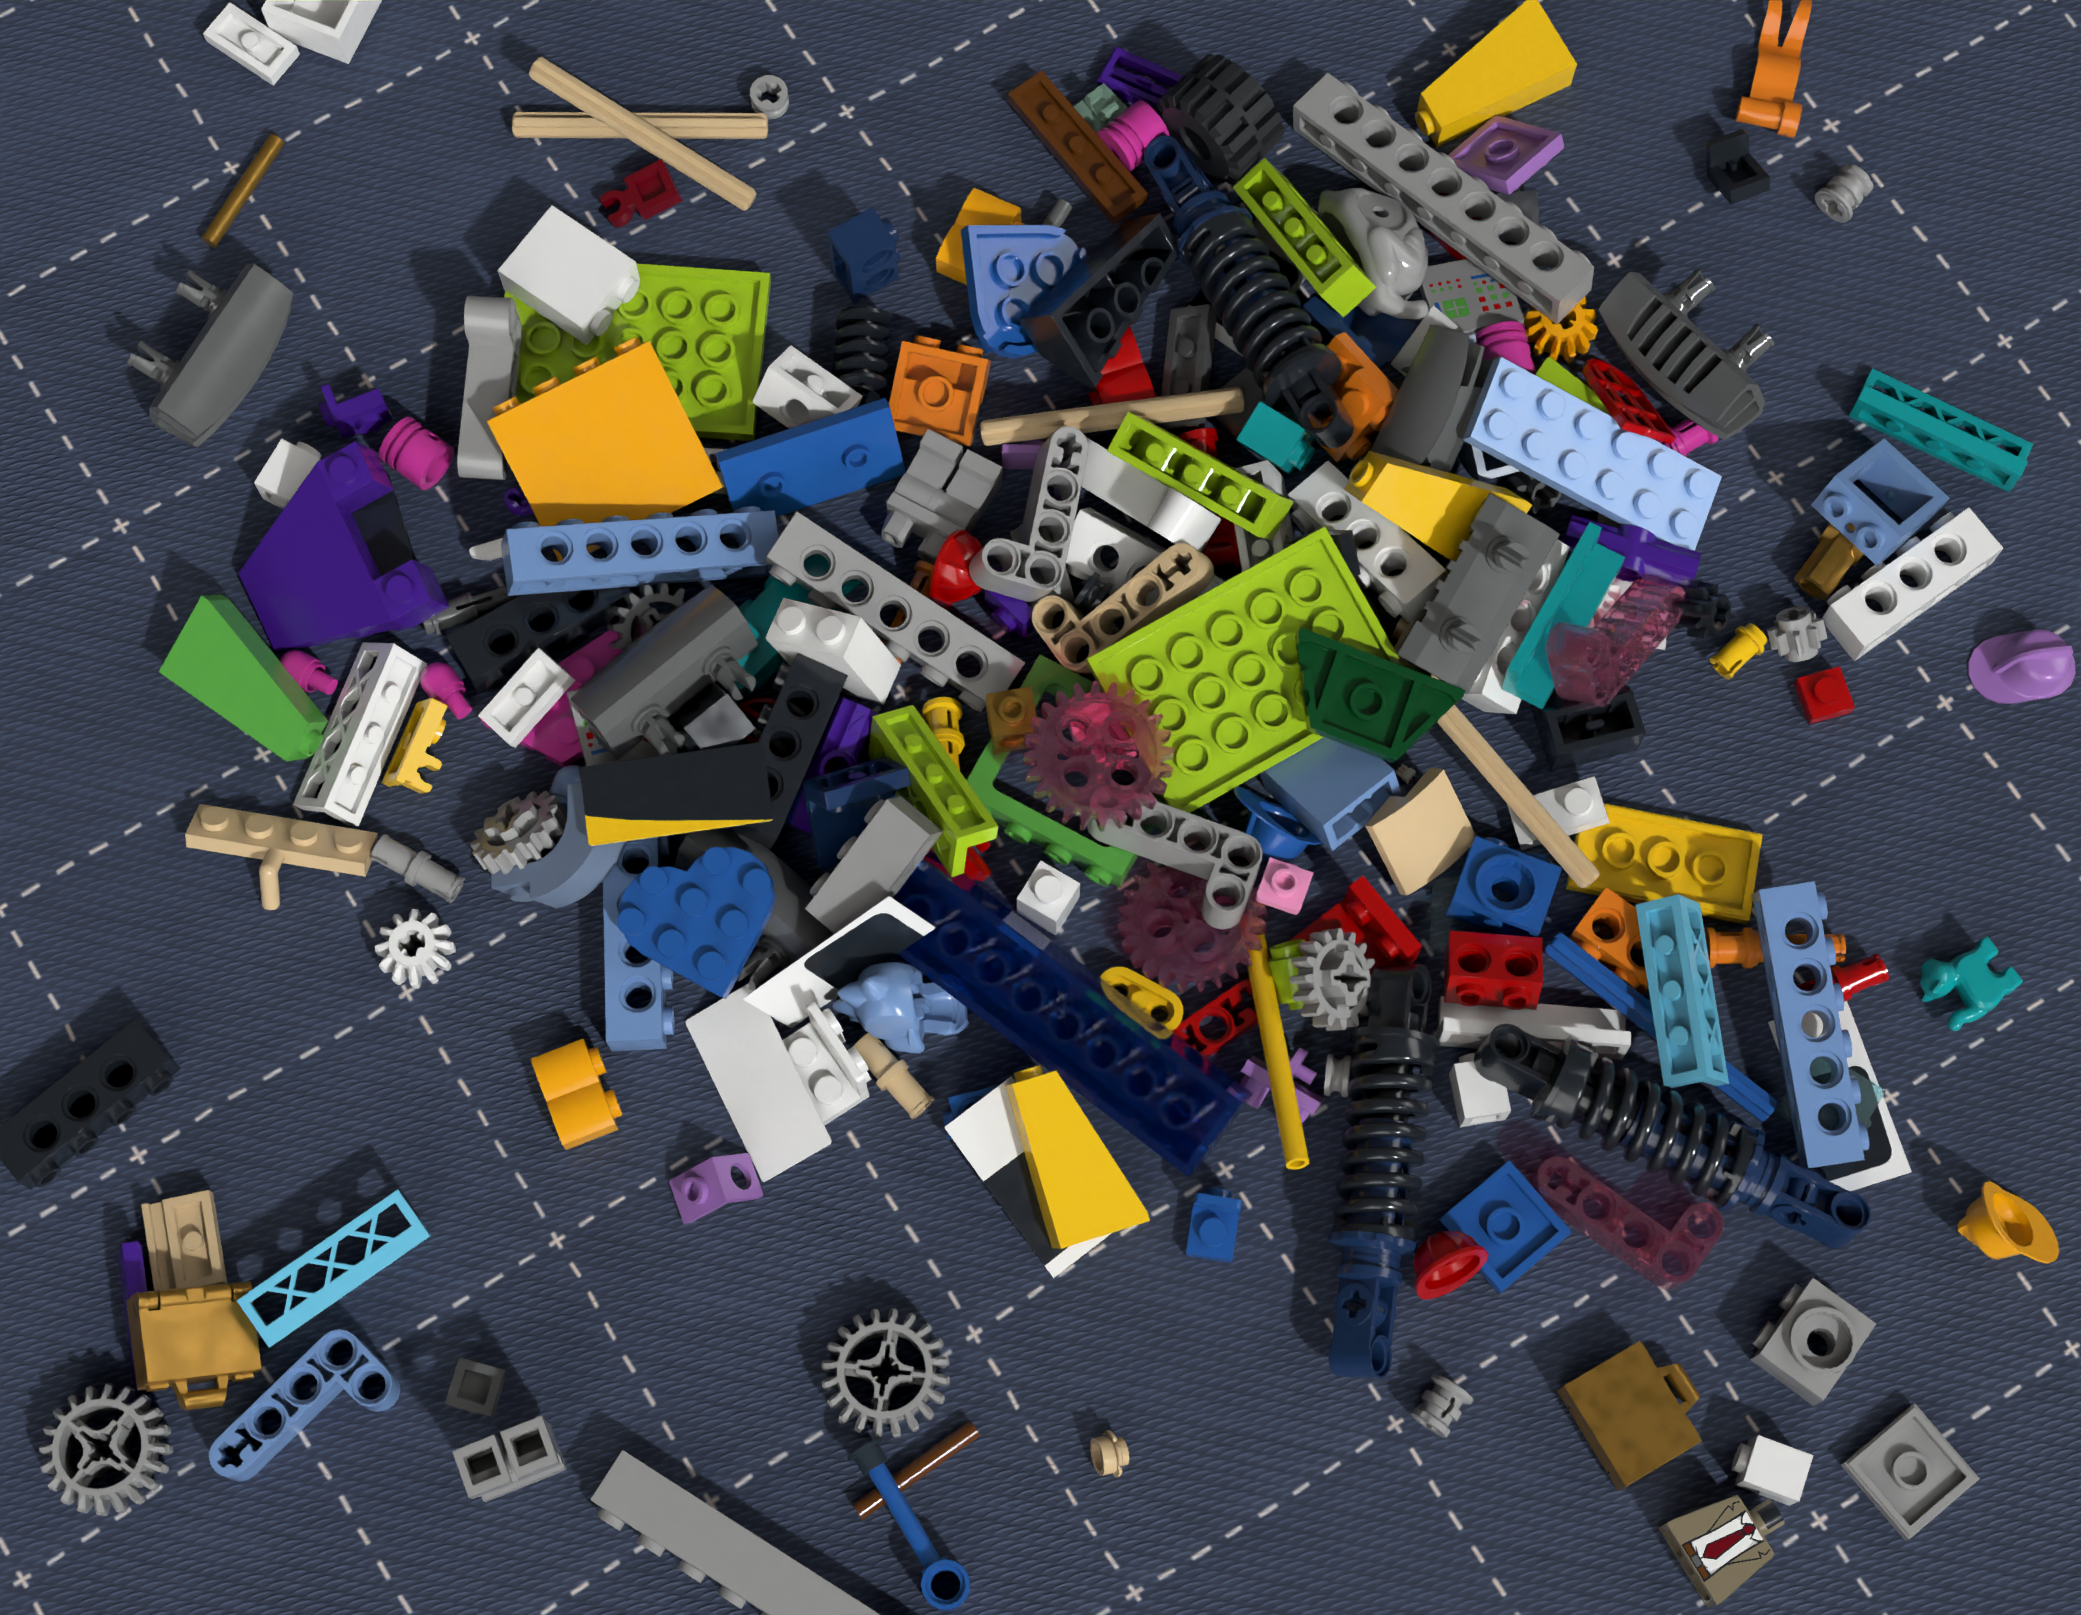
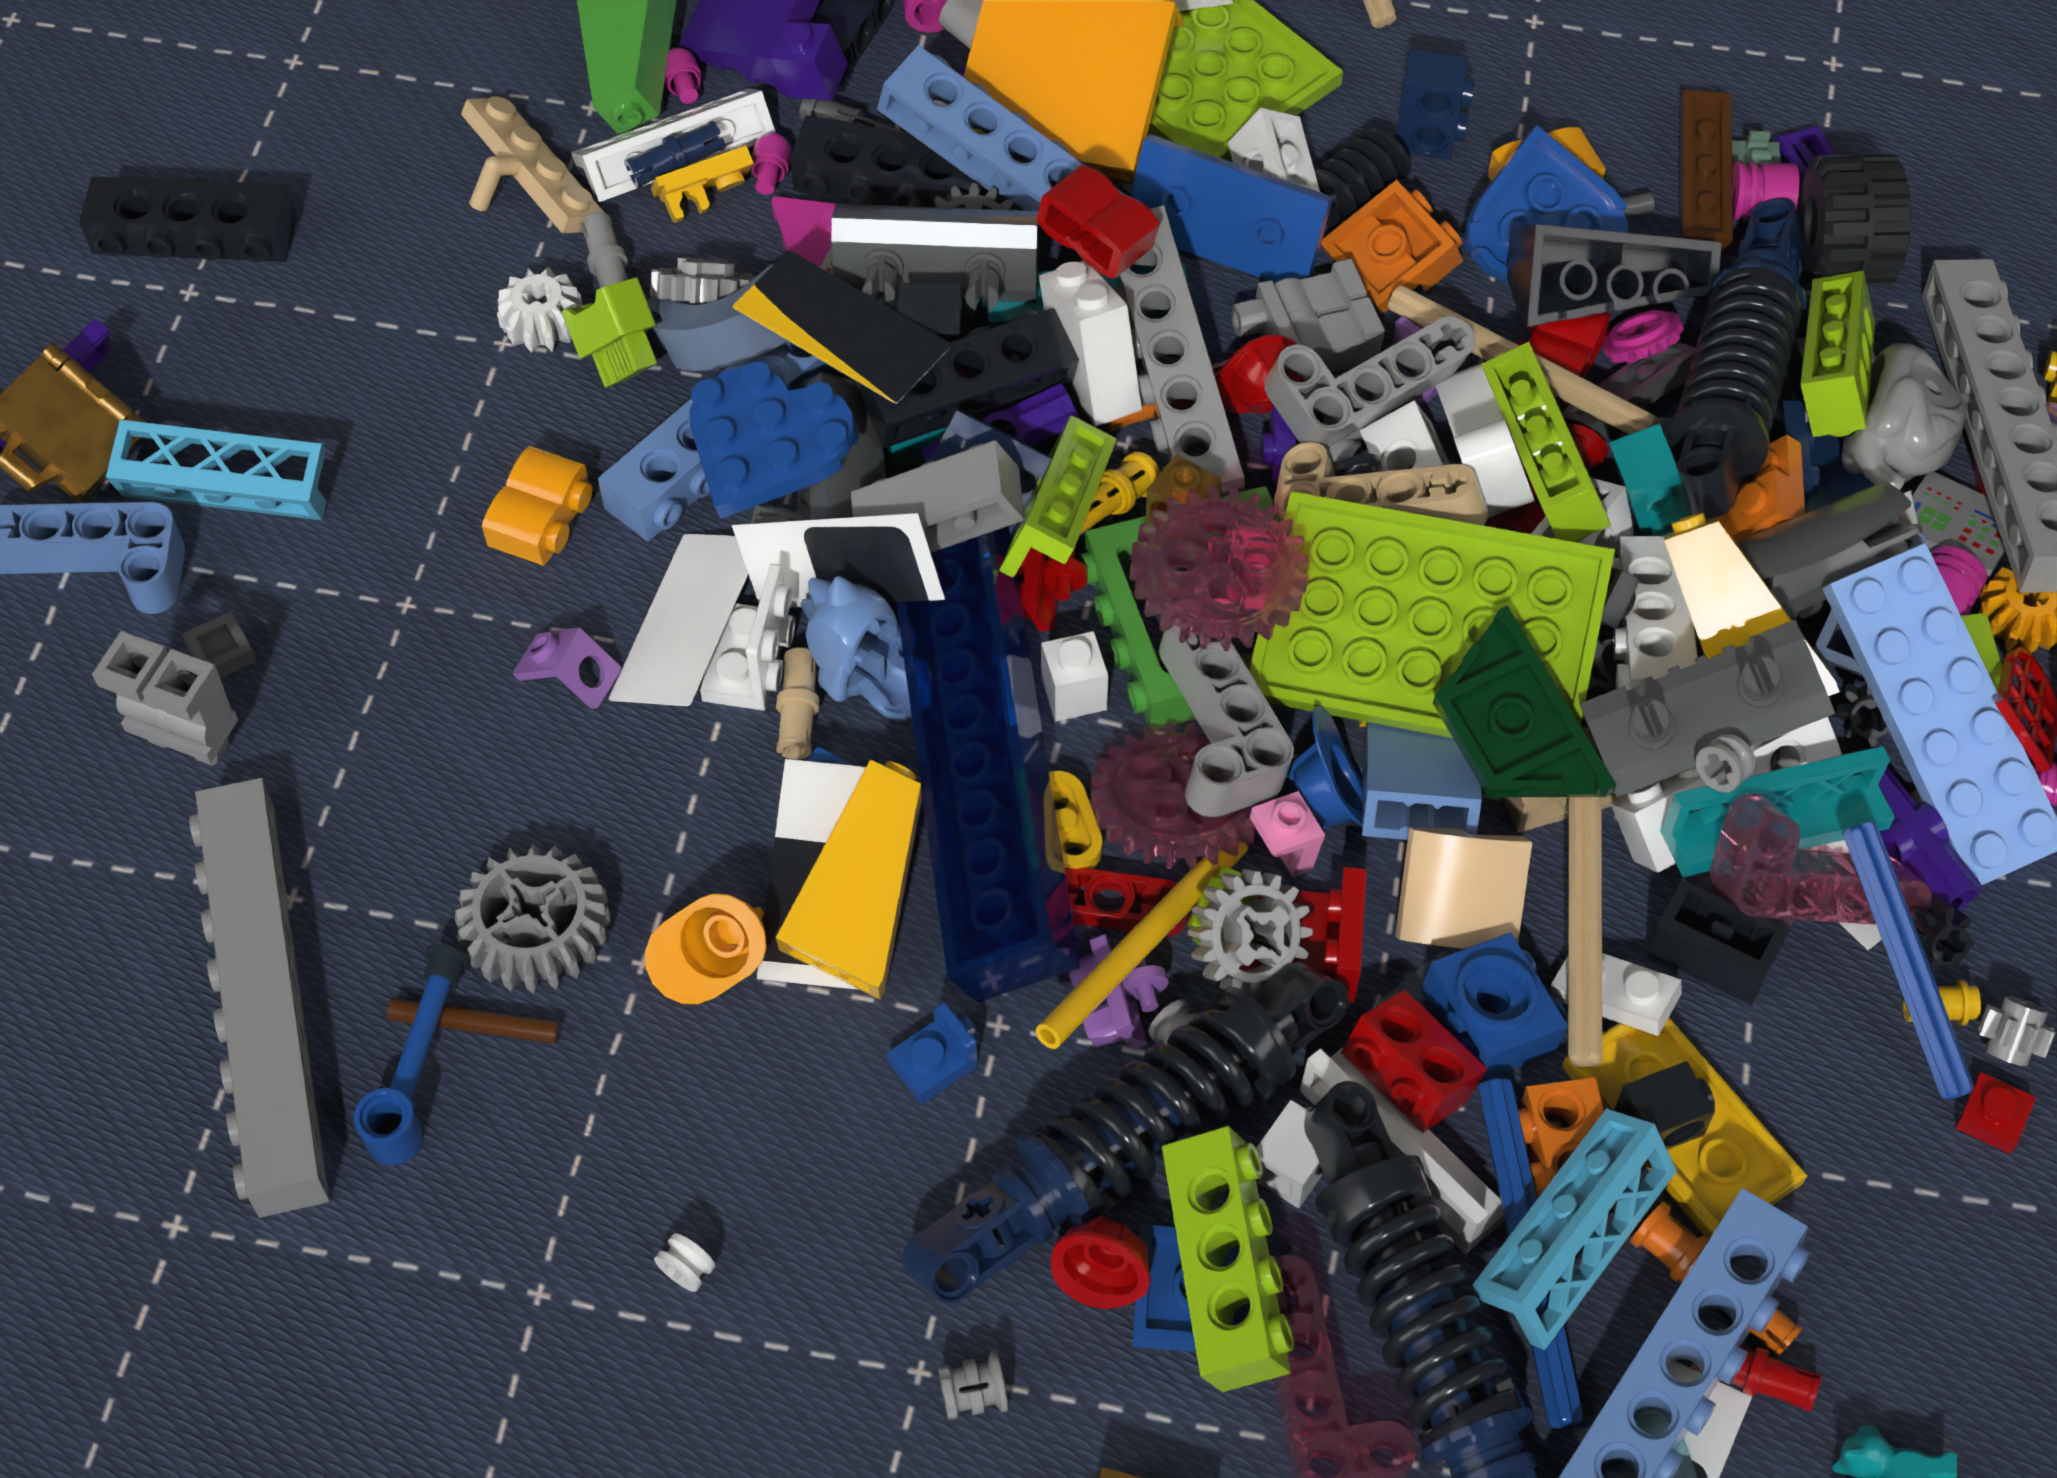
camera: 45 degrees right, 15 degrees down
tan plate [141,1190,227,1291] -> none
white plate [478,648,575,748] -> none
tan plate [1090,1430,1129,1478] -> none
none -> lime piece [561,277,657,388]
none -> dark blue pin [624,120,726,189]
none -> light orange piece [645,893,767,1004]
none -> white bush [654,1233,716,1292]
none -> red brick [1036,165,1160,279]
none -> lime brick [1162,1126,1294,1392]
none -> dark pink gear [1602,310,1684,364]
none -> black brick [1614,1061,1715,1150]
none -> light grey bush [1696,734,1756,792]
none -> blue axle [1844,821,1974,1099]

